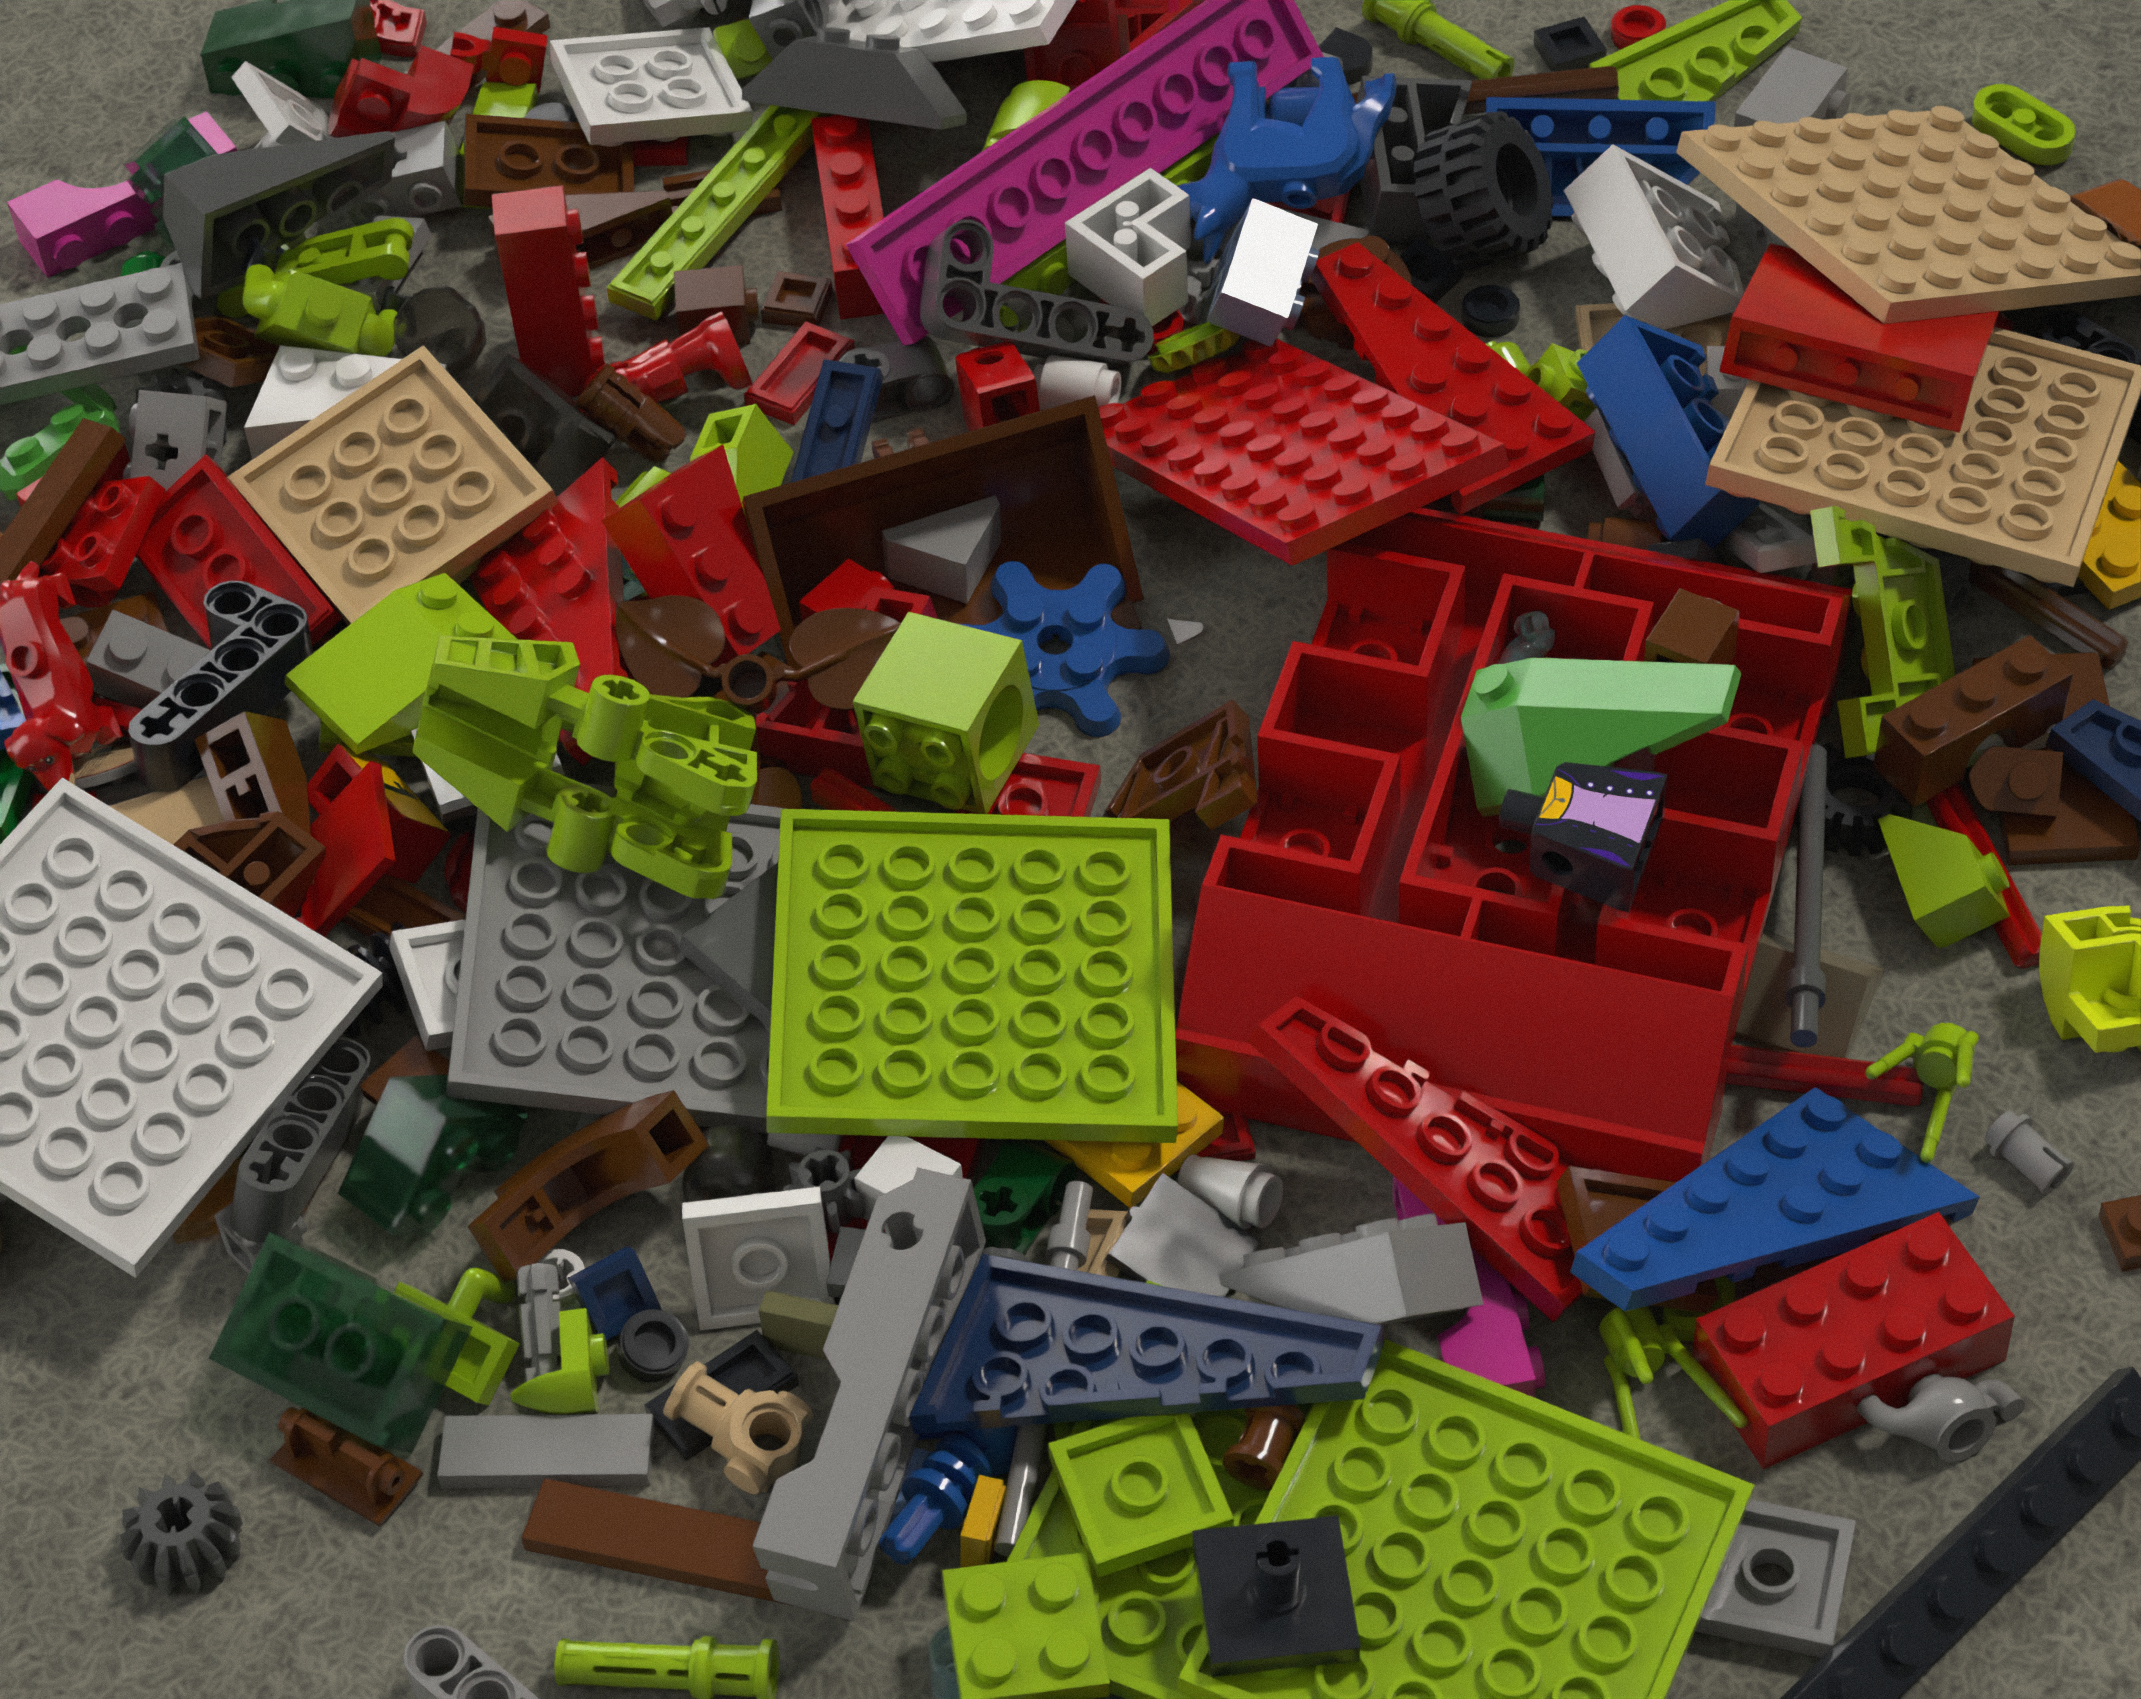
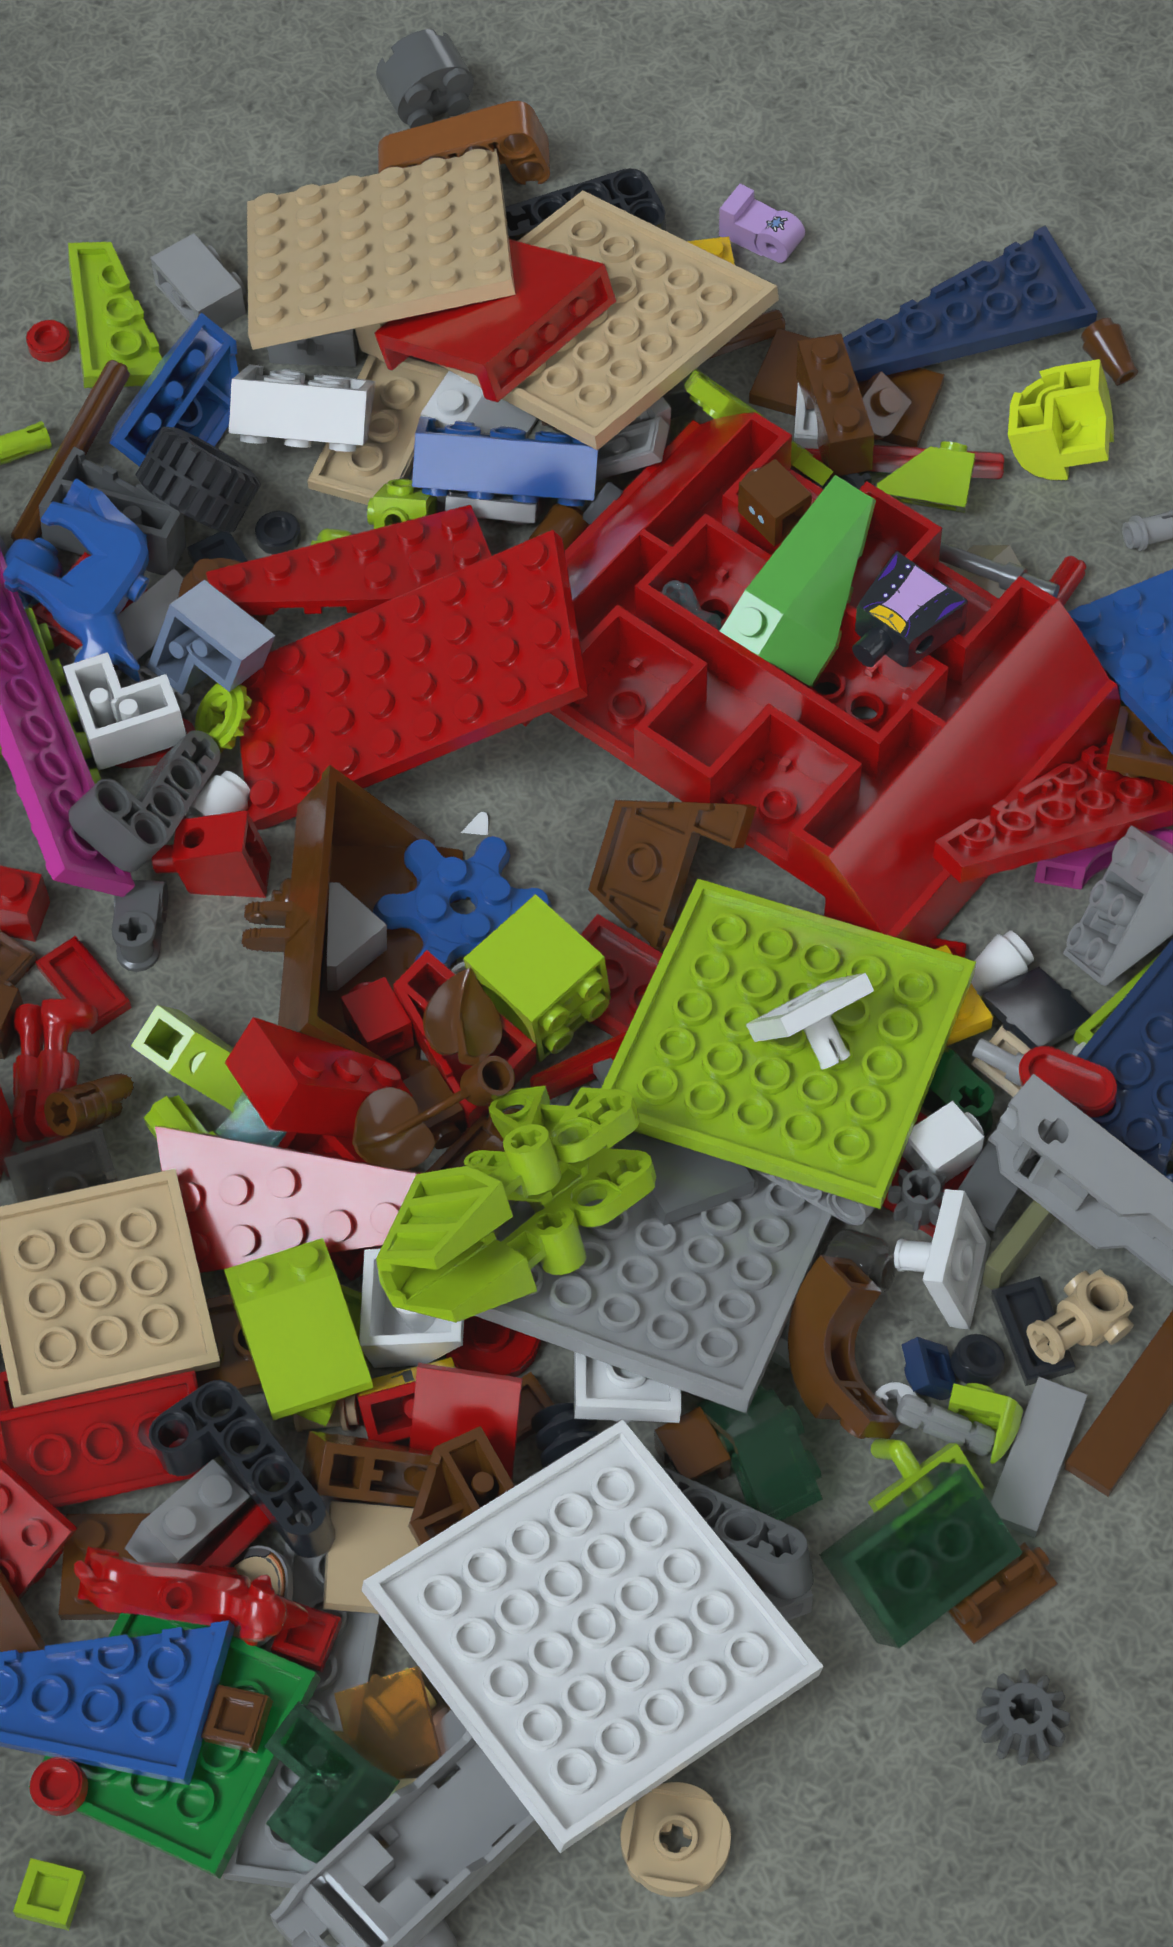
camera: 70 degrees left, 10 degrees up
dark blue tile [790,359,884,483] -> none
black tile [1533,16,1607,72] -> none
lime plant [1865,1023,1979,1163] -> none
lime plate [1972,84,2076,165] -> none
none -> white tile [746,973,874,1069]
none -> red tile [1019,1046,1117,1117]

